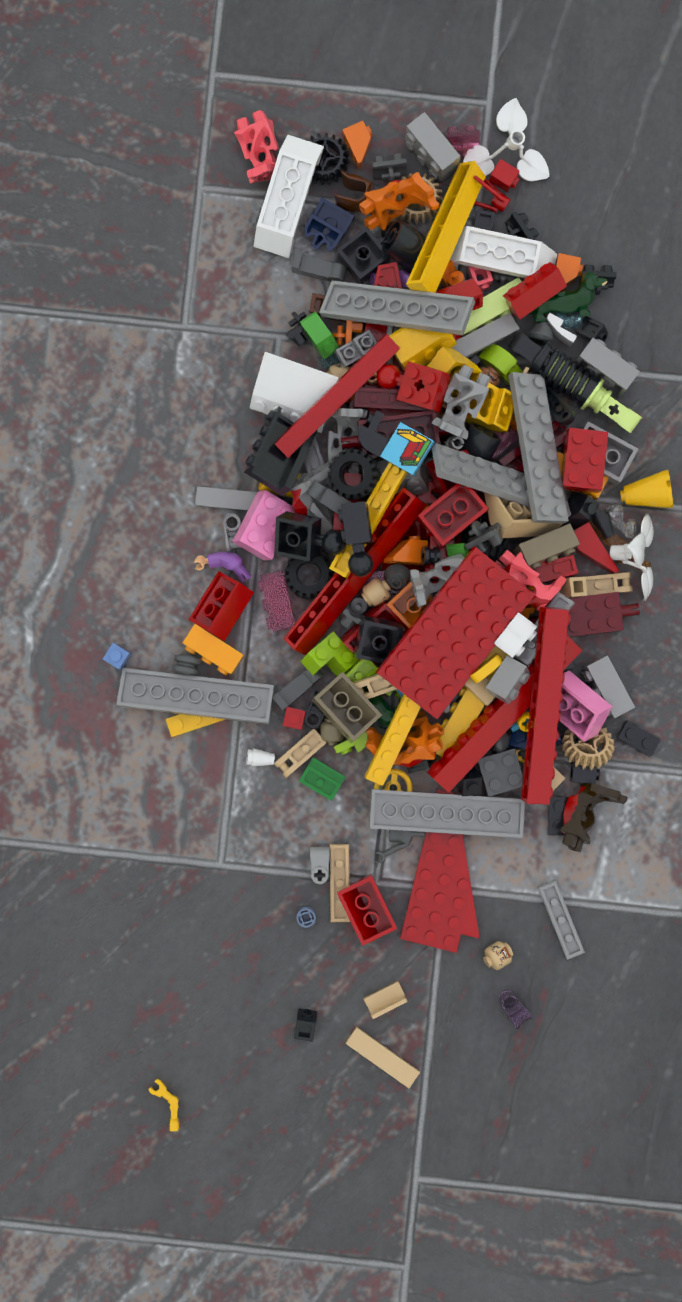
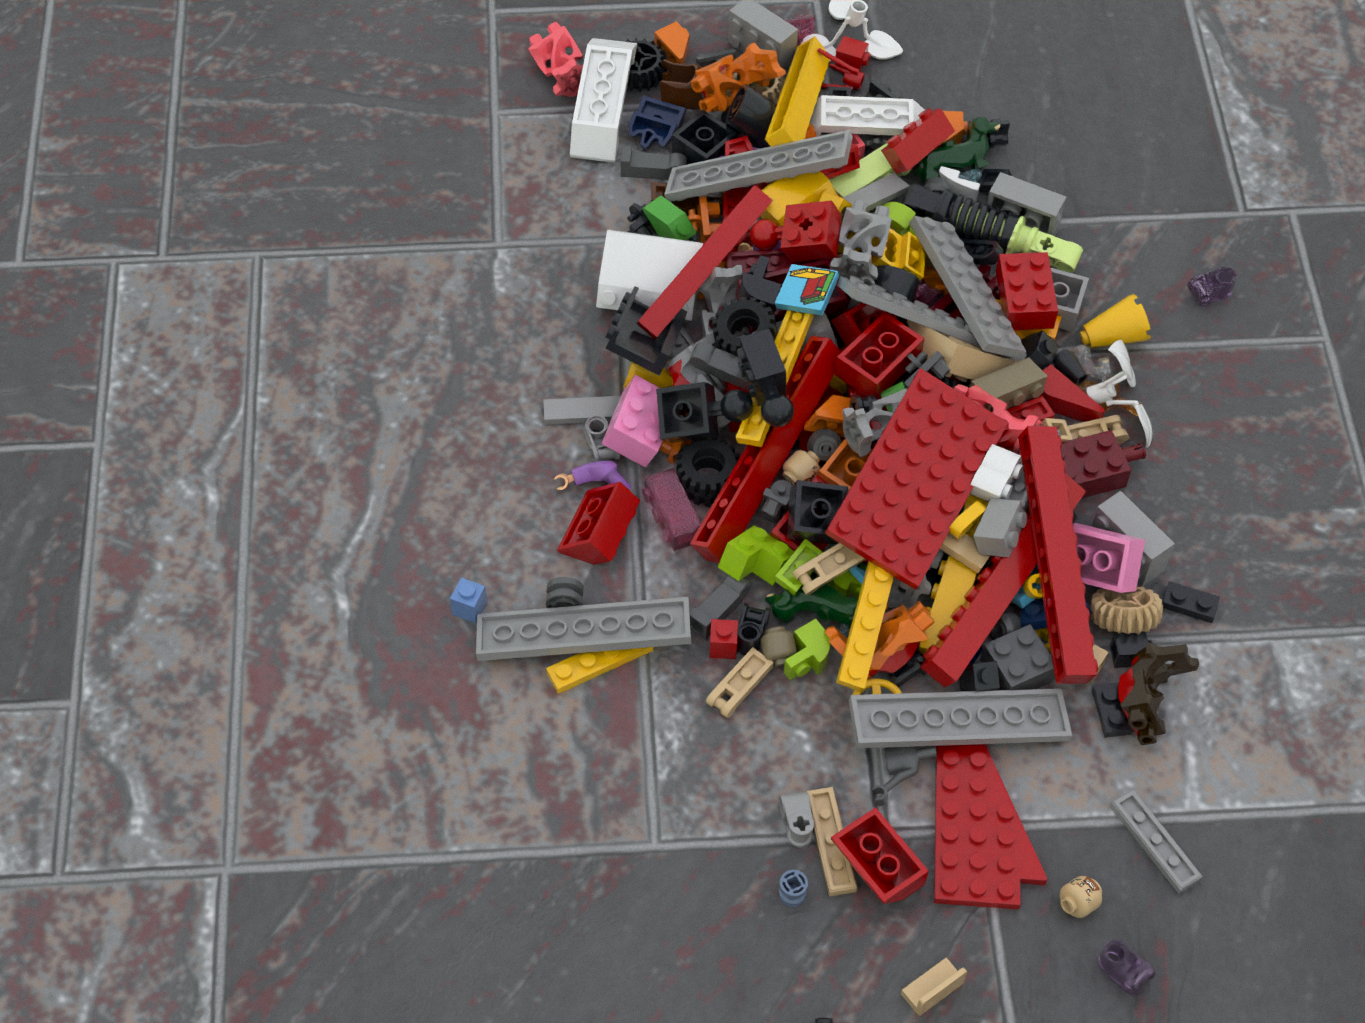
camera: 10 degrees left, 30 degrees down
light orange brick [183,624,244,675] -> none
white cone [246,748,275,767] -> none
green plate [299,757,346,801] -> none
dark tan slope [312,672,382,743] -> none
light grey slope [334,330,377,368] -> none

